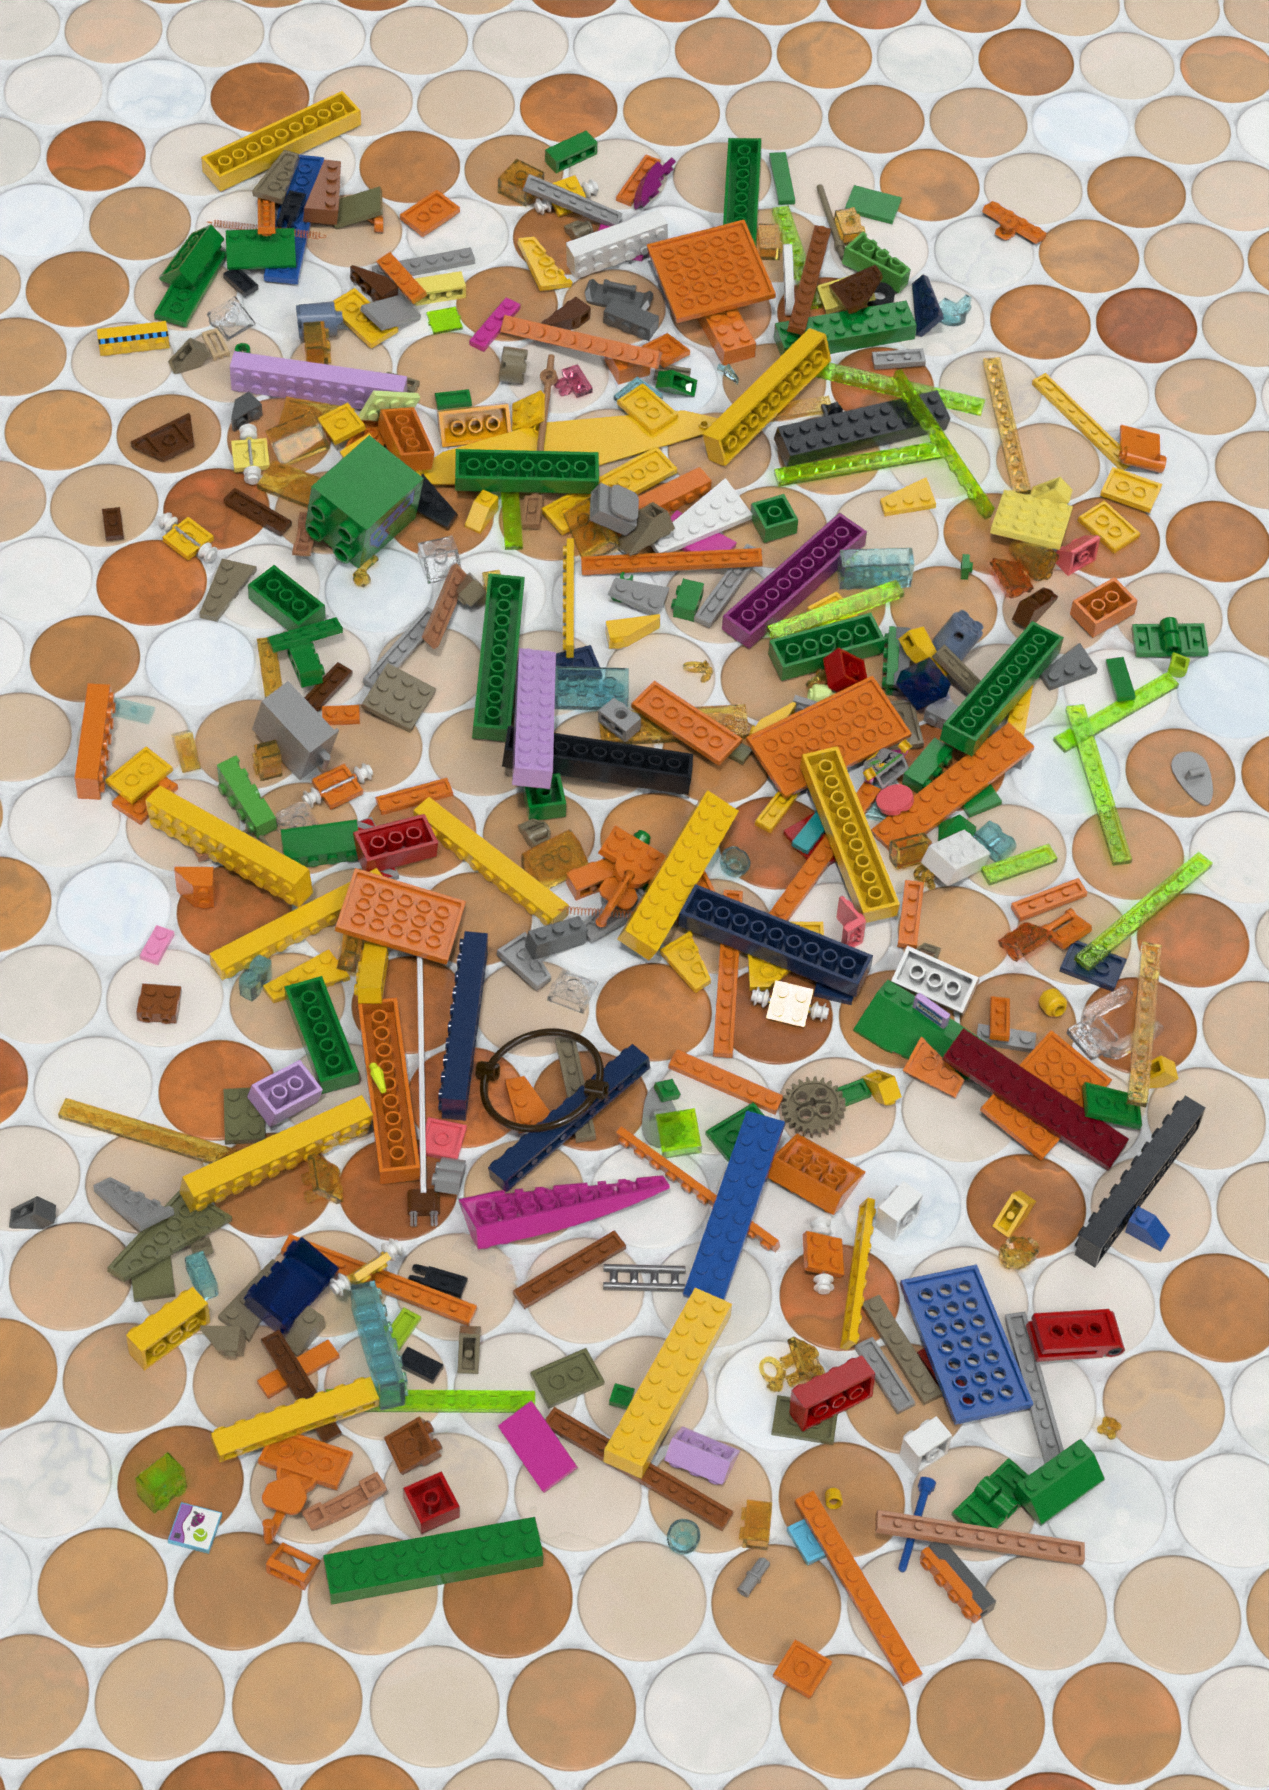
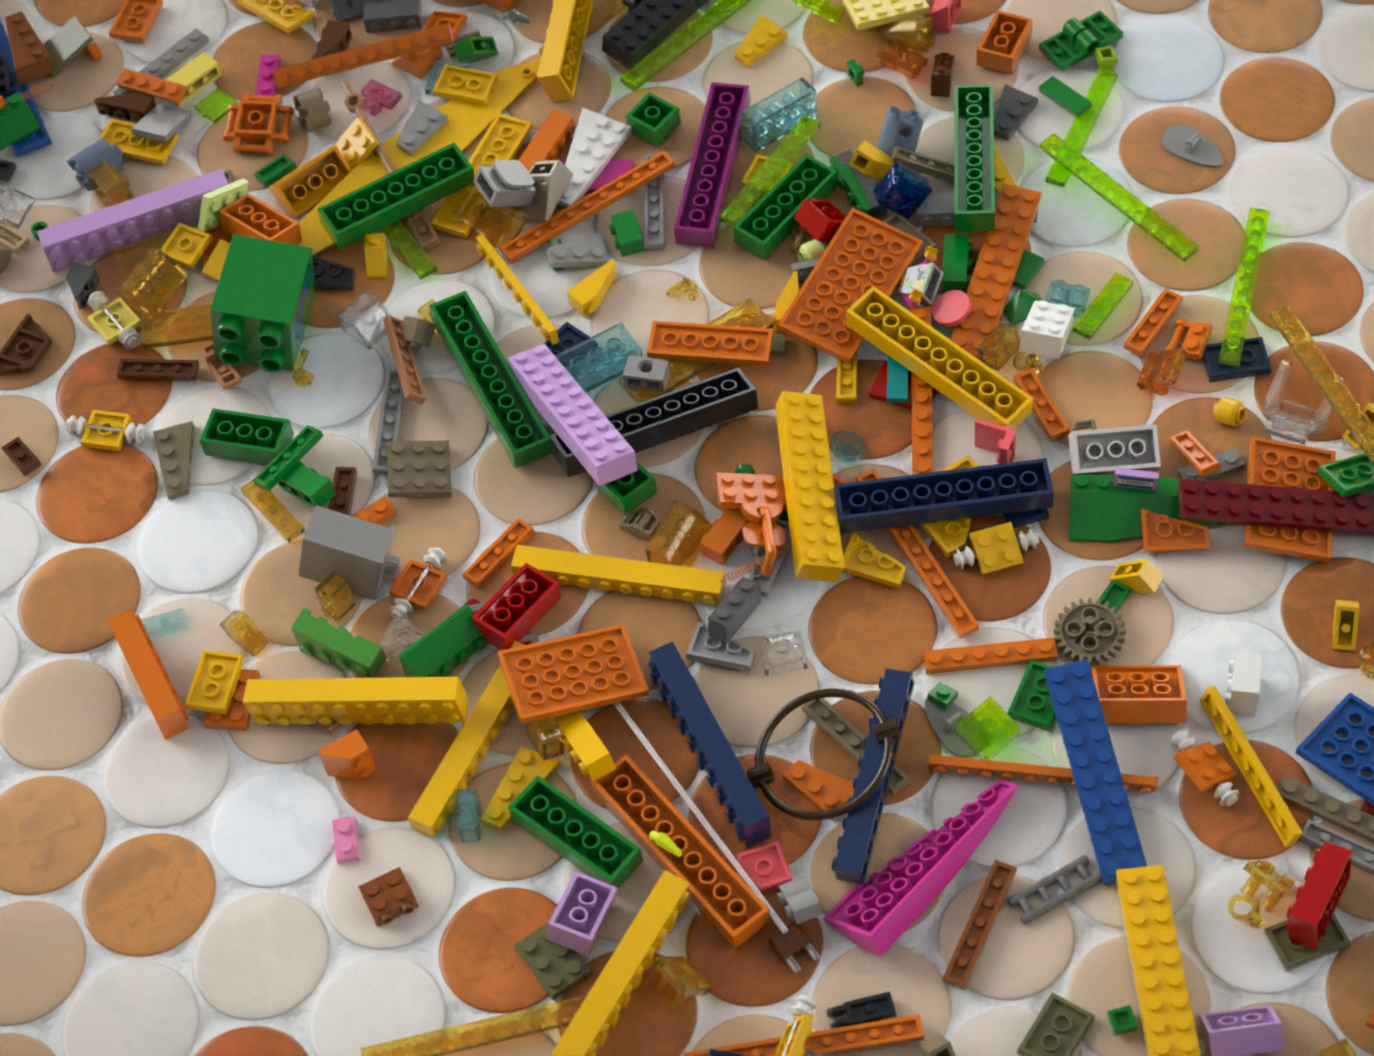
camera: 20 degrees left, 0 degrees up
none -> orange brick [222,93,294,155]
none -> light grey wing [396,100,448,156]

